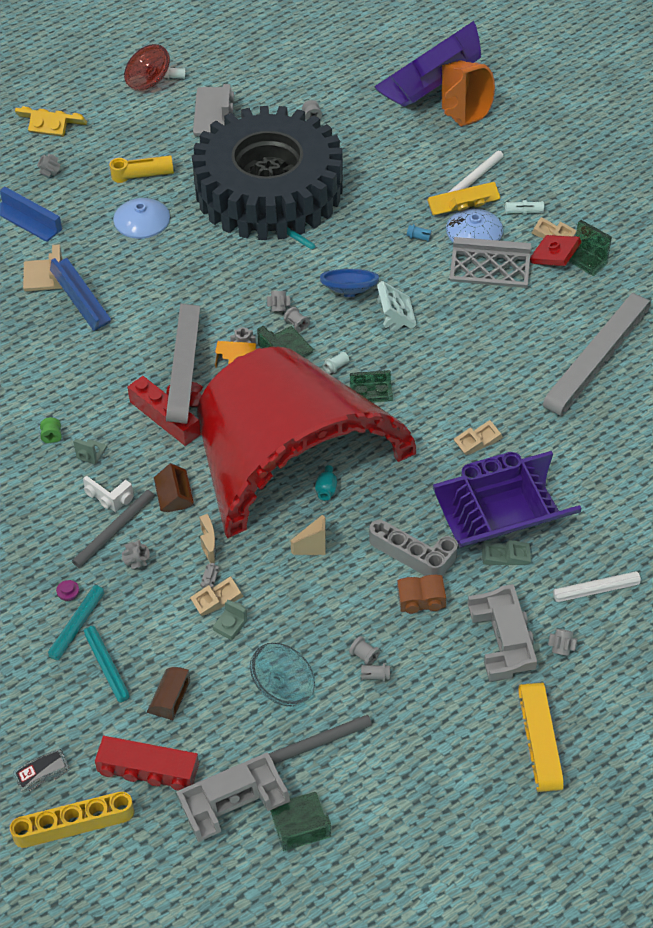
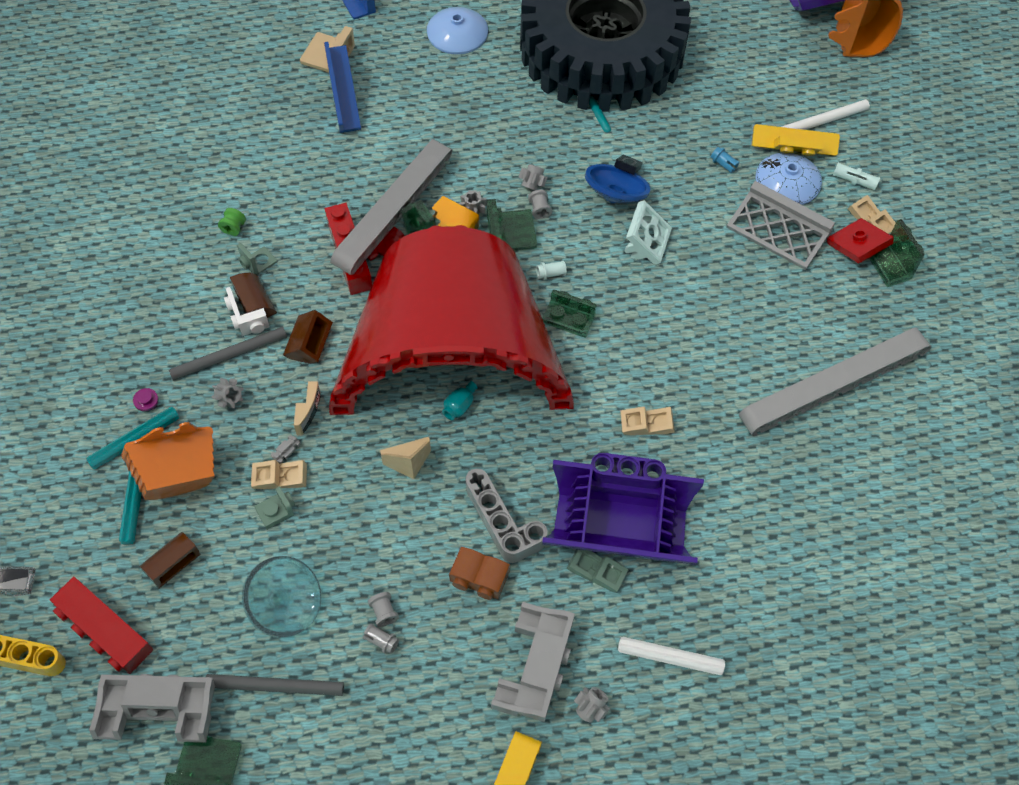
camera: 25 degrees right, 10 degrees up
none -> orange piece [122,422,215,500]
none -> reddish brown brick [230,273,277,318]
none -> clear green bracket [401,200,436,235]
none -> black tile [614,154,643,175]

